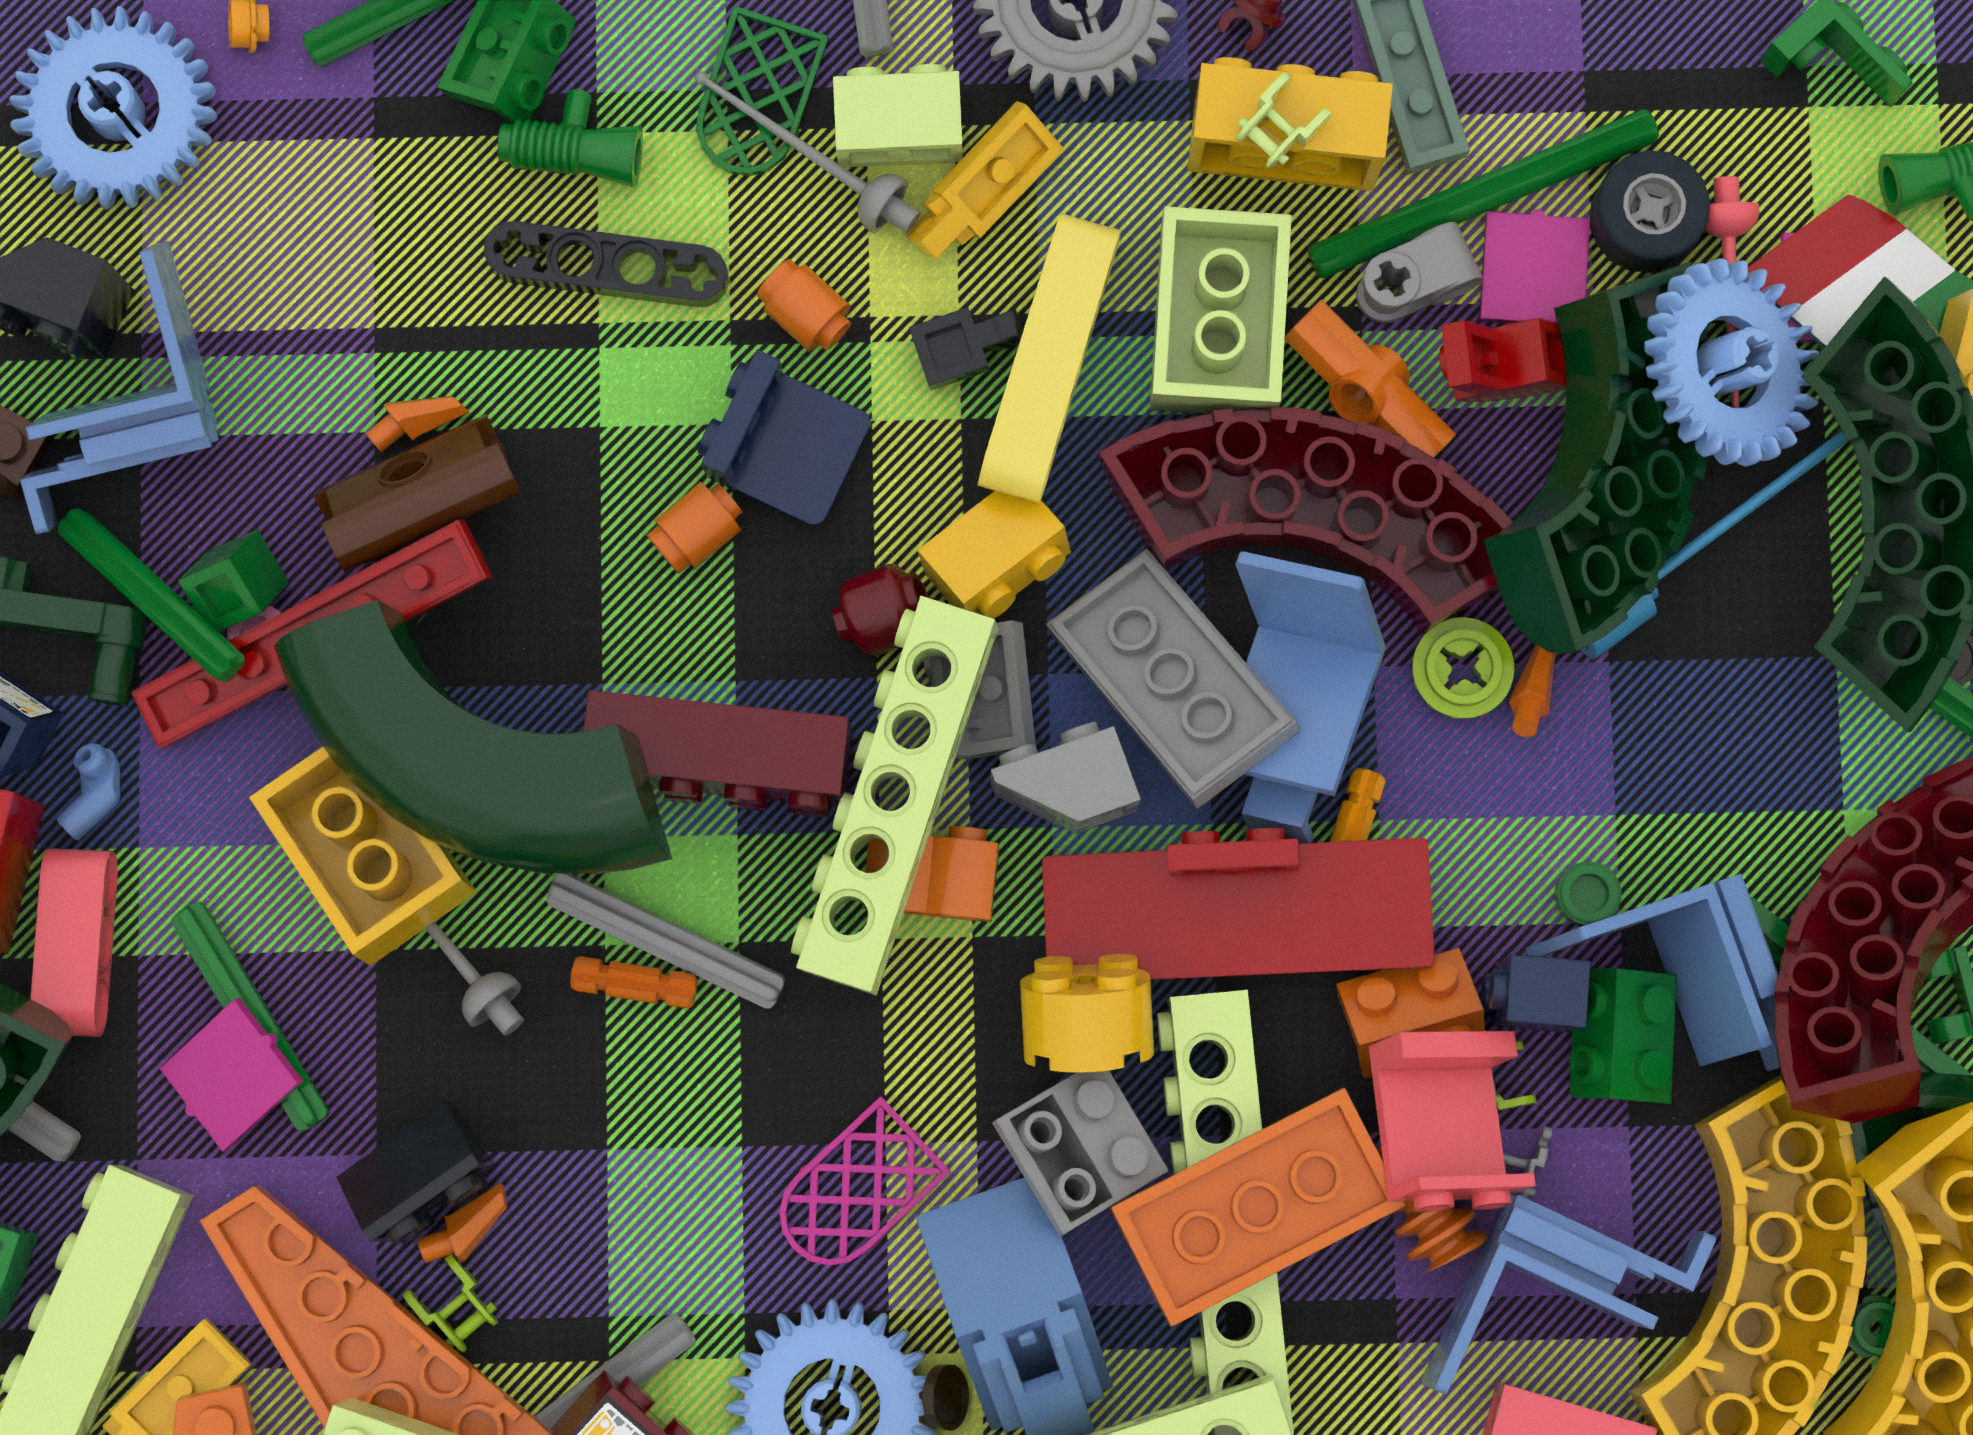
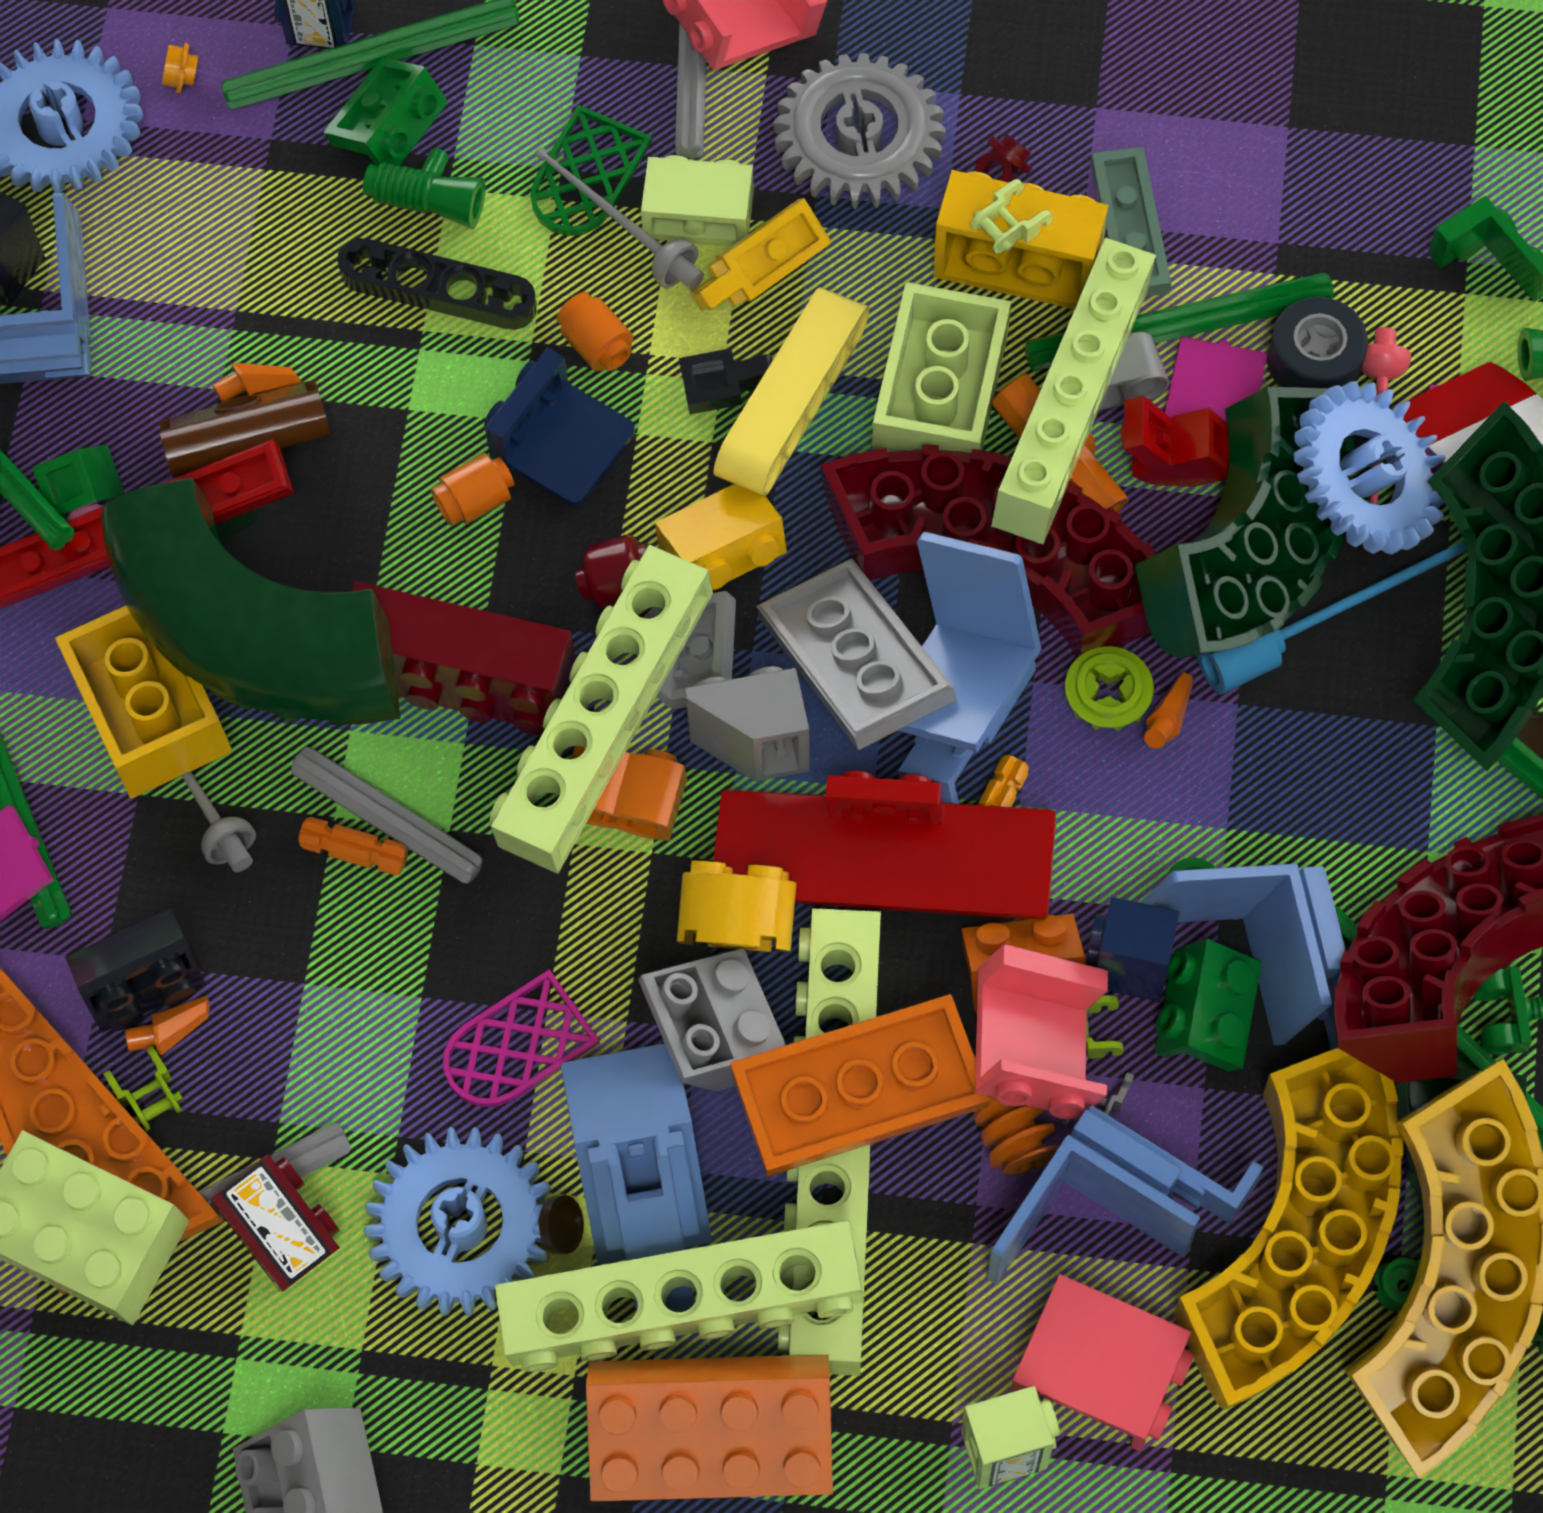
camera: 10 degrees right, 15 degrees down
none -> yellowish green brick [991,237,1156,544]

